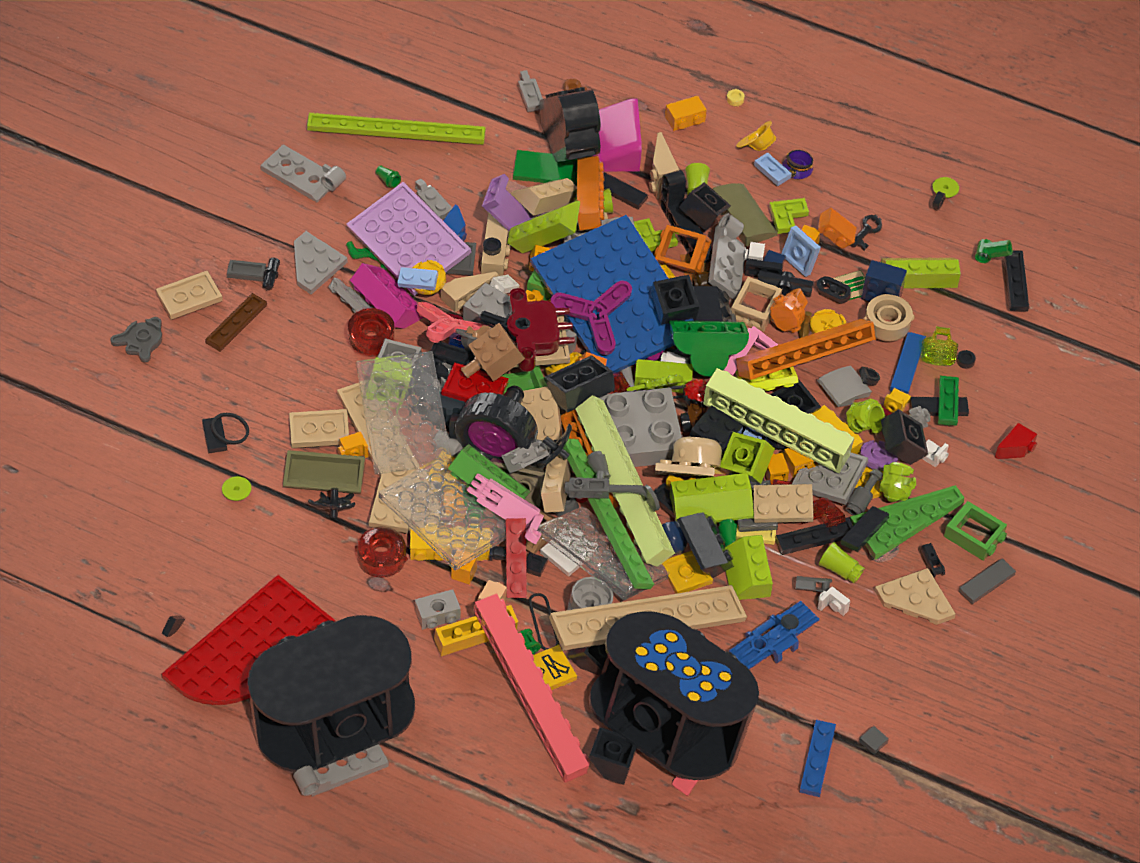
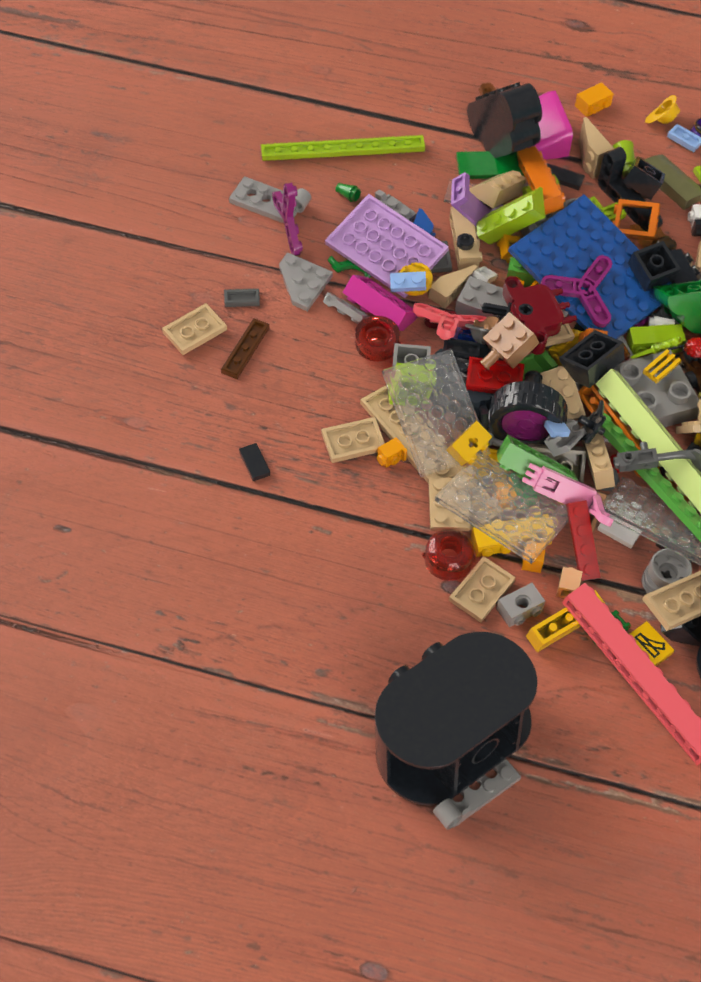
camera: 10 degrees left, 5 degrees up
dark grey tile [110,317,162,362] -> none
red plate [161,575,335,705] -> none
black tile [162,615,185,637] -> none
black piece [211,412,249,445] -> none
lime piece [222,476,251,501] -> none
black axle [263,257,280,290] -> none
olive slope [283,450,366,494] -> none
black piece [308,488,356,518] -> none
black bush [489,543,506,561] -> none
light grey hinge [518,70,543,112] -> none
black tile [526,552,548,577] -> none
black piece [529,593,559,650] -> none
dark grey cone [587,451,611,479] -> none
light grey hinge [709,214,746,300] -> none
light yellow tile [727,89,745,106] -> none
none -> magenta piece [272,183,303,256]
none -> yellow brick [446,421,492,466]
none -> tan plate [449,556,516,623]
none -> light blue tile [544,420,570,438]
none -> yellow tile [643,349,681,384]

